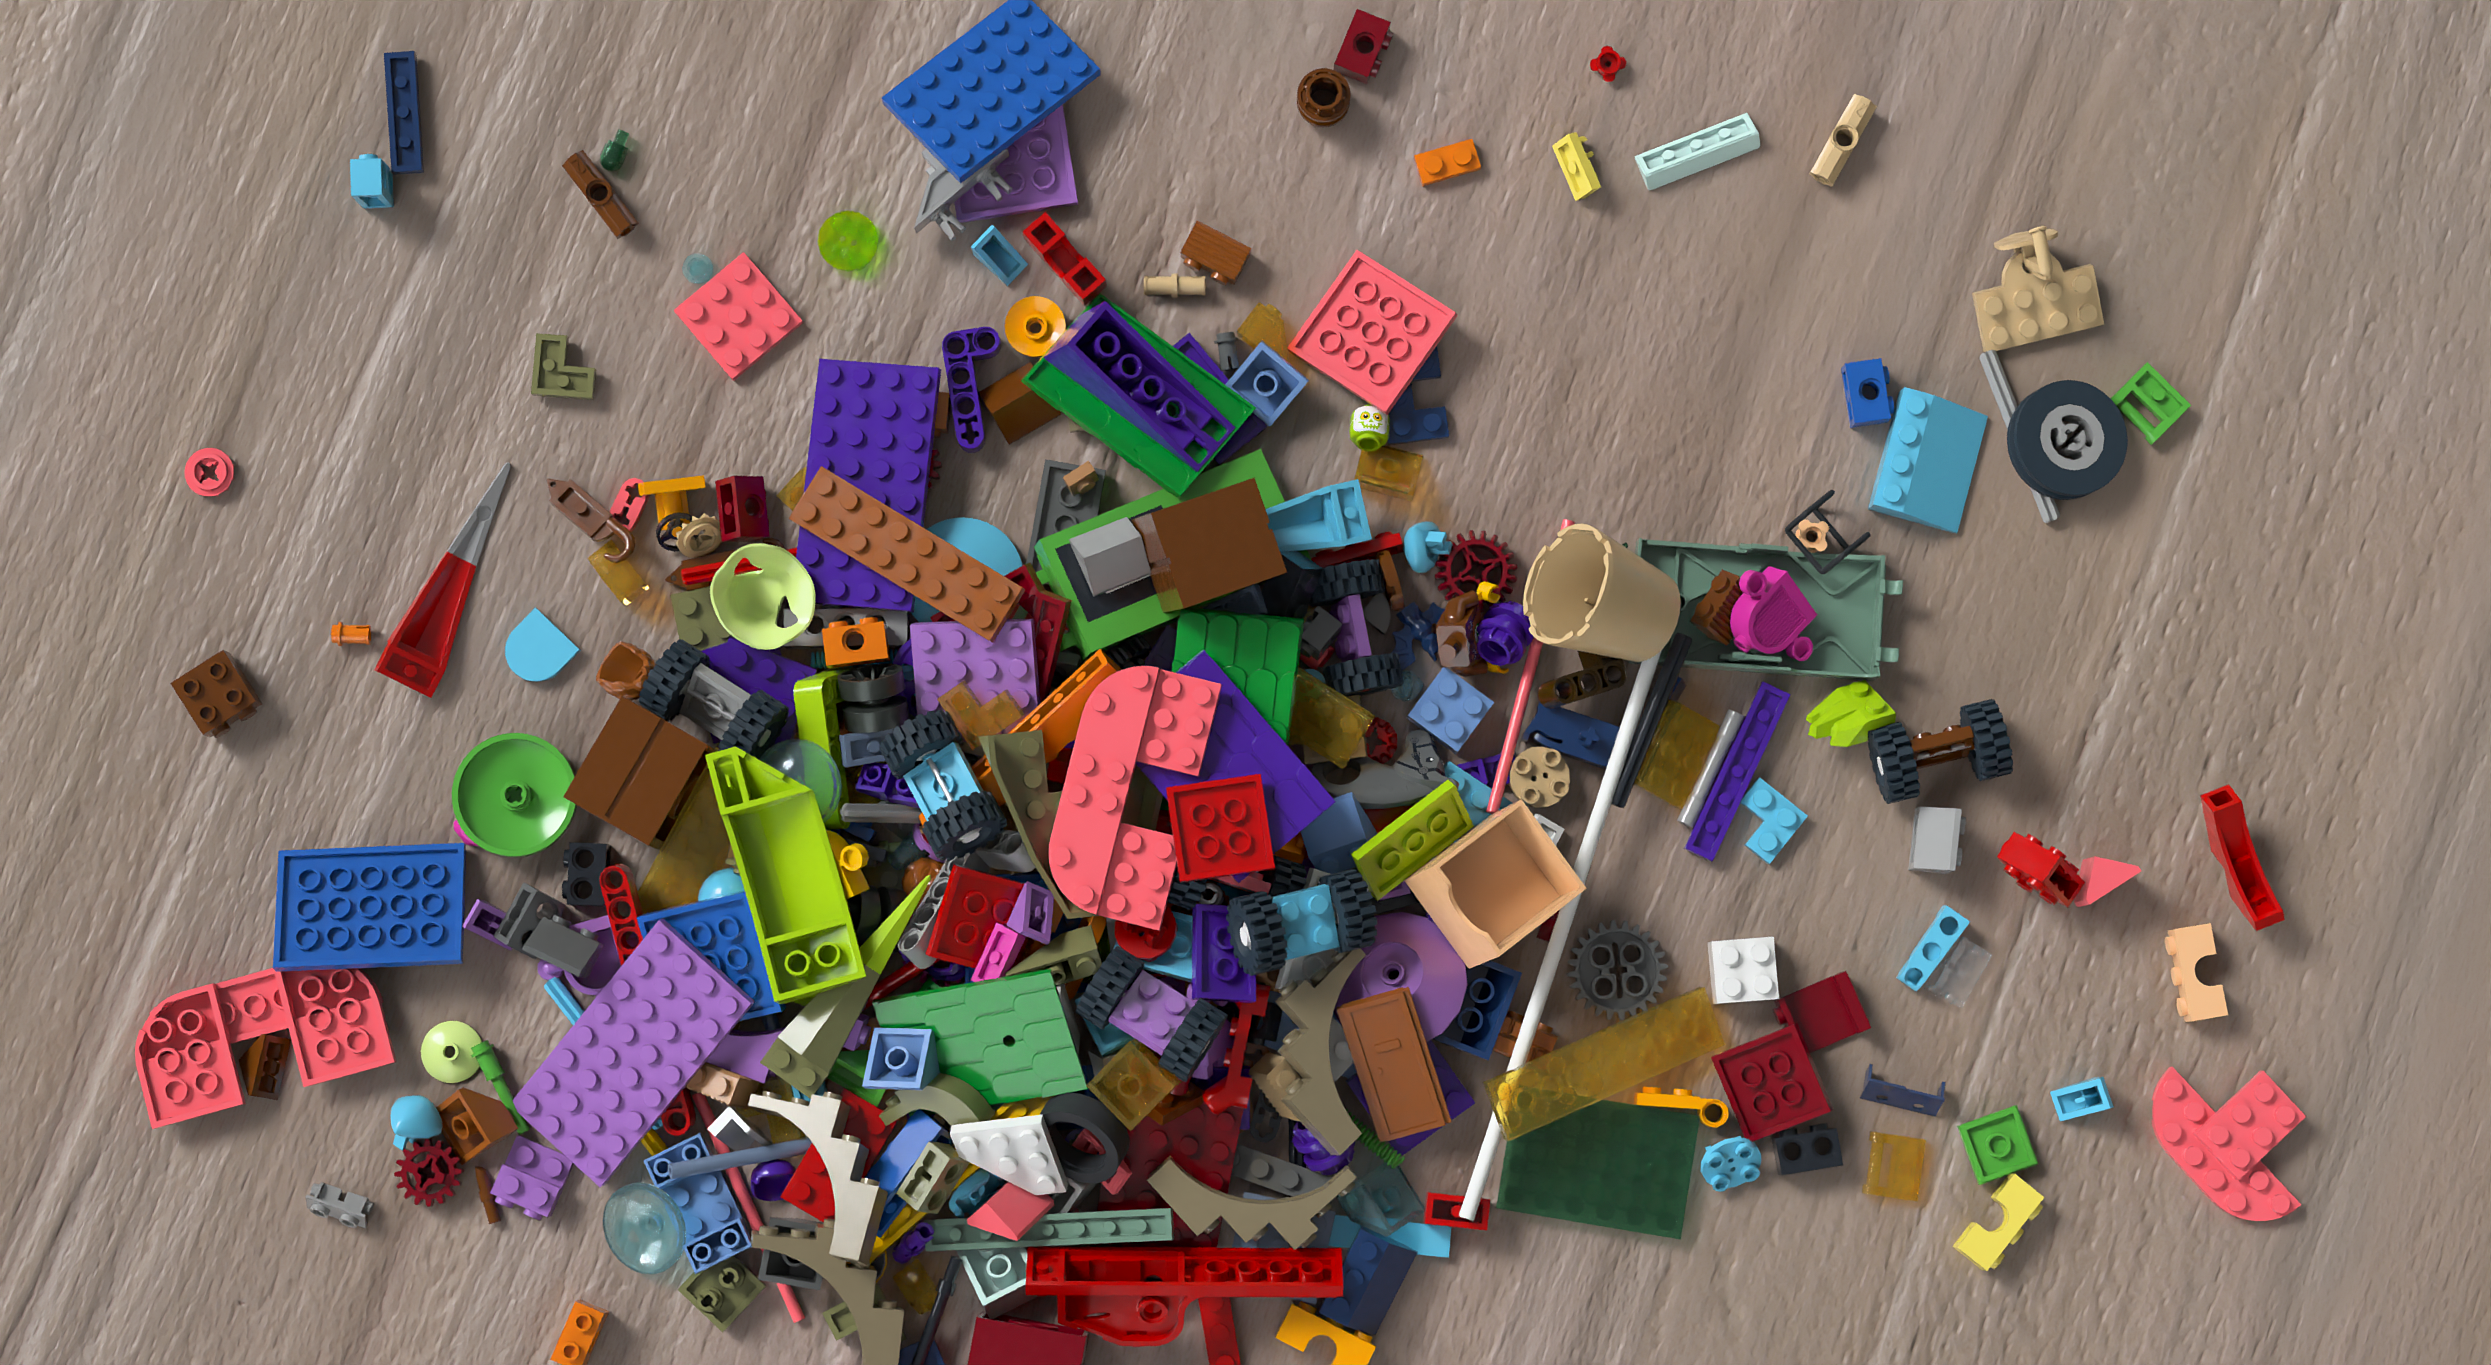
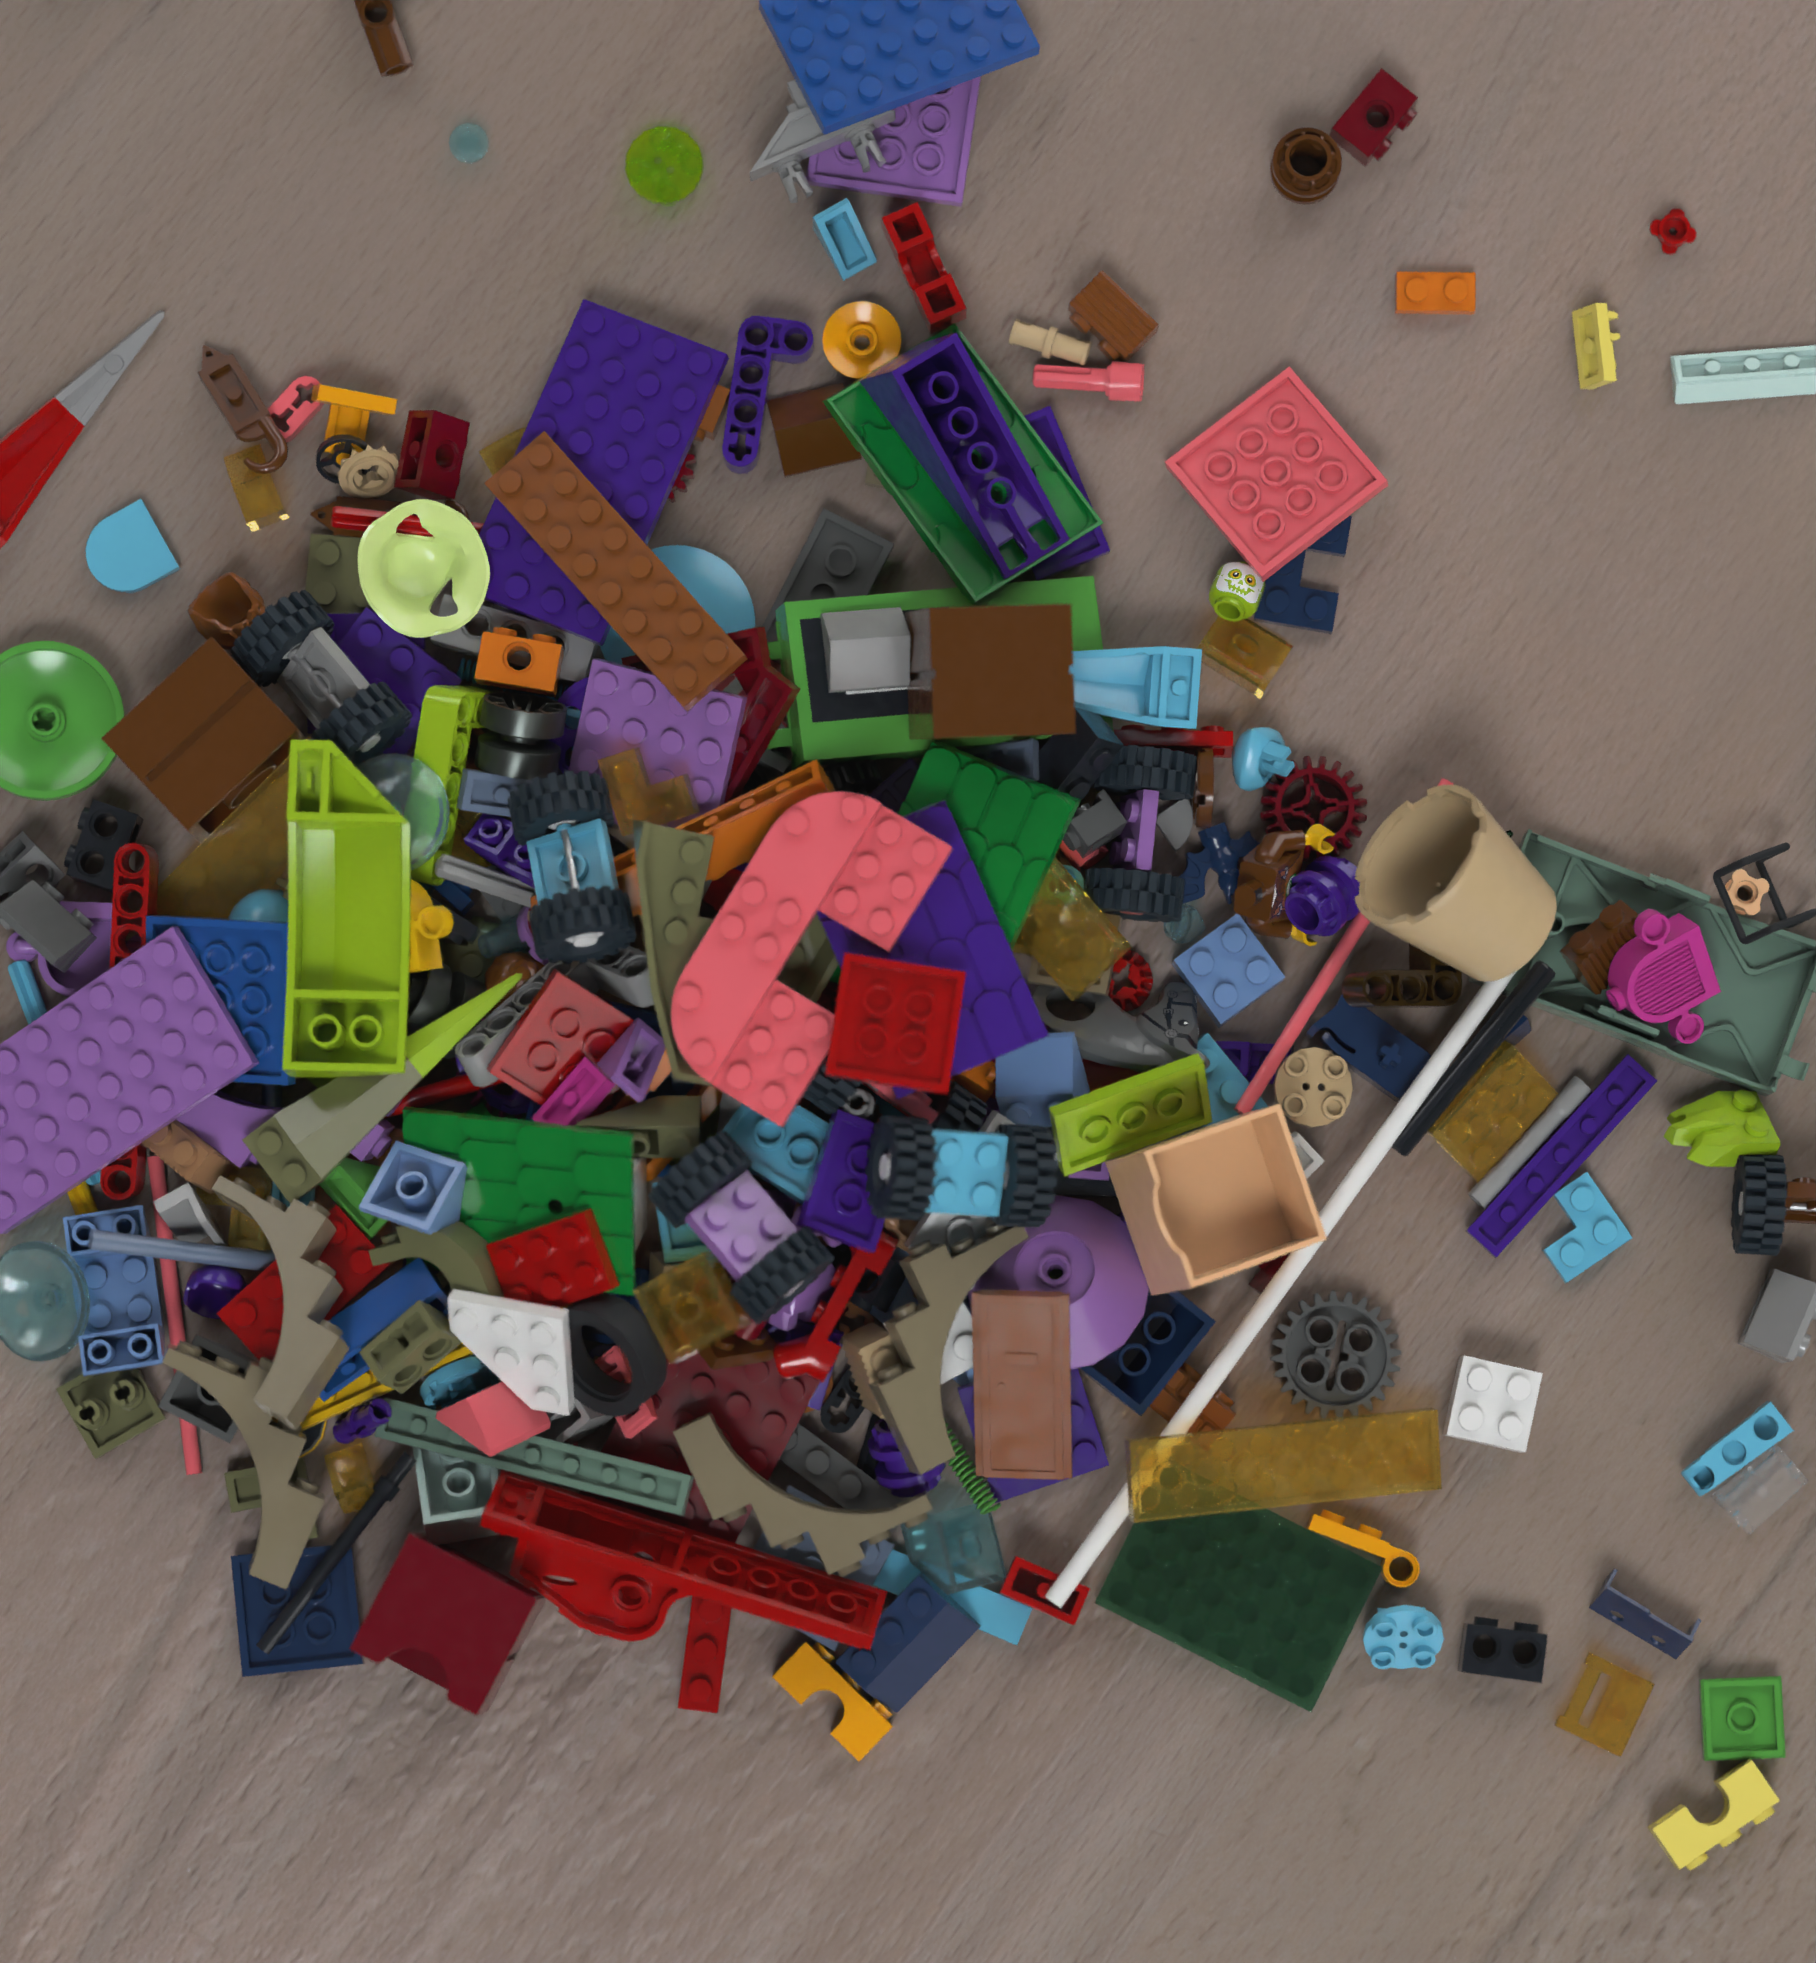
camera: 20 degrees right, 0 degrees up
olive plate [531,333,596,400] -> none
coral plate [673,252,804,381] -> none
medium nougat plate [1063,460,1099,496] -> none
red plate [1114,906,1178,962] -> none
dark grey pin [1214,332,1240,371] -> none
medium blue slope [1225,341,1309,427] -> none
clear yellow slope [1237,302,1289,363] -> none
dark red plate [1711,1023,1834,1142] -> none
dark red panel [1773,971,1871,1053] -> none
none -> red plate [486,1209,620,1307]
none -> coral piece [1033,361,1144,402]

